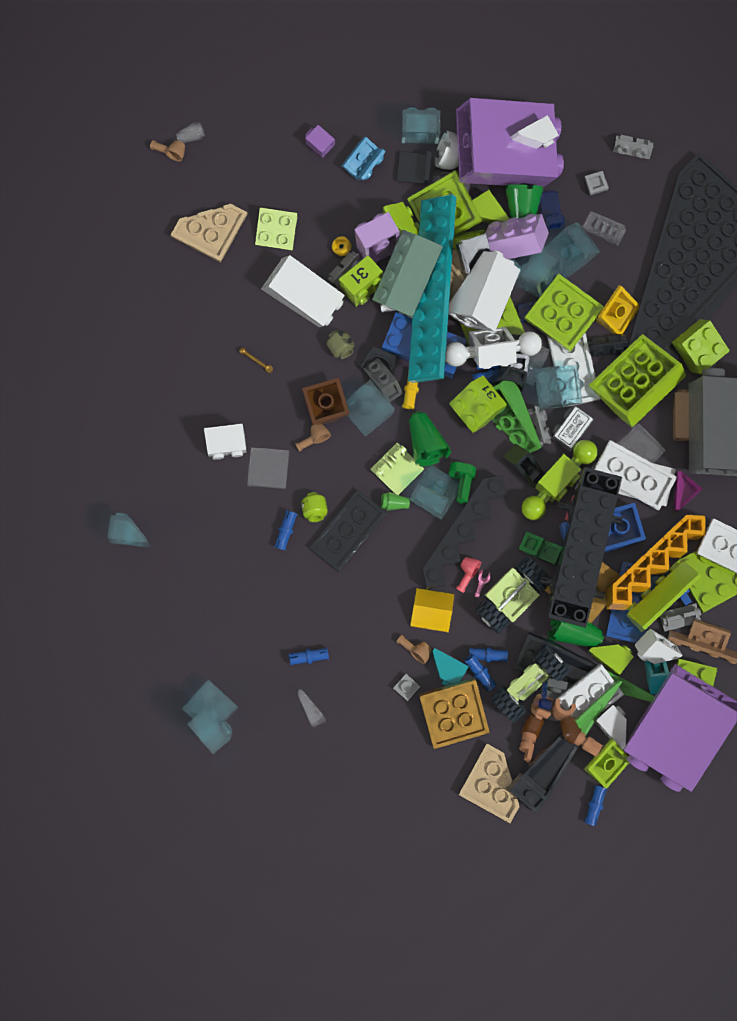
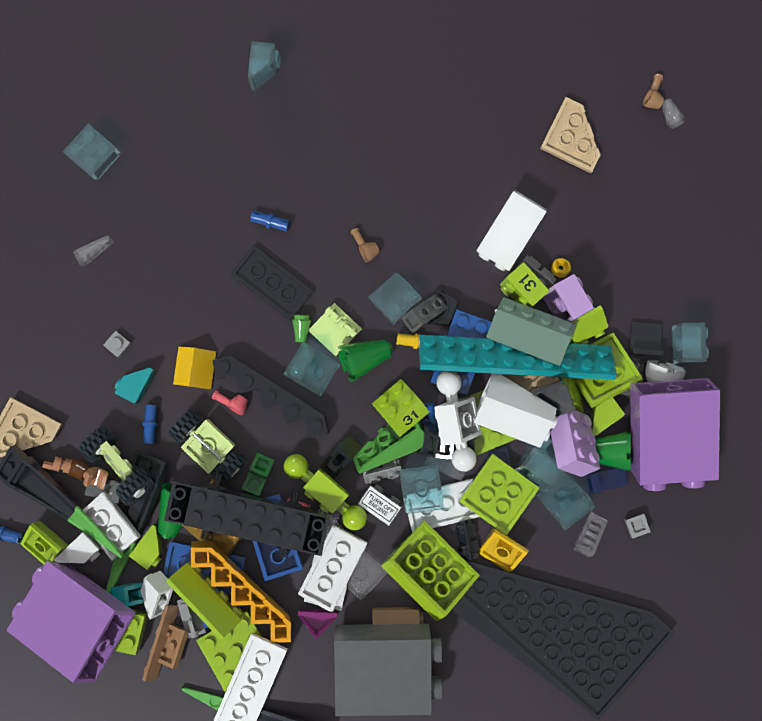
camera: 90 degrees right, 5 degrees up
clear light blue brick [187,705,233,754] -> none
white slope [204,424,247,460] -> none
pearl gold hinge [239,347,273,373] -> none
clear tile [248,447,289,489] -> none
yellowish green hinge [255,207,297,250] -> none
blue pin [289,647,329,665] -> none
lime head [301,492,328,522] -> none
reddish brown slope [302,377,350,425] -> none
medium lavender brick [305,125,335,158] -> none
olive head [326,330,355,359] -> none
dark azure bracket [341,137,386,180] -> none
medium nougat bar [396,635,432,664] -> none
pearl gold plate [419,677,490,749] -> none
green piece [449,462,476,504] -> none
blue pin [464,654,497,692] -> none
bright pink hand [475,570,490,598] -> none
white slope [511,115,559,149] -> none
clear blue hand [538,682,552,710] -> none
nougat piece [551,698,603,756] -> none
light grey hinge [613,134,653,159] -> none
lime brick [672,319,730,374] -> none

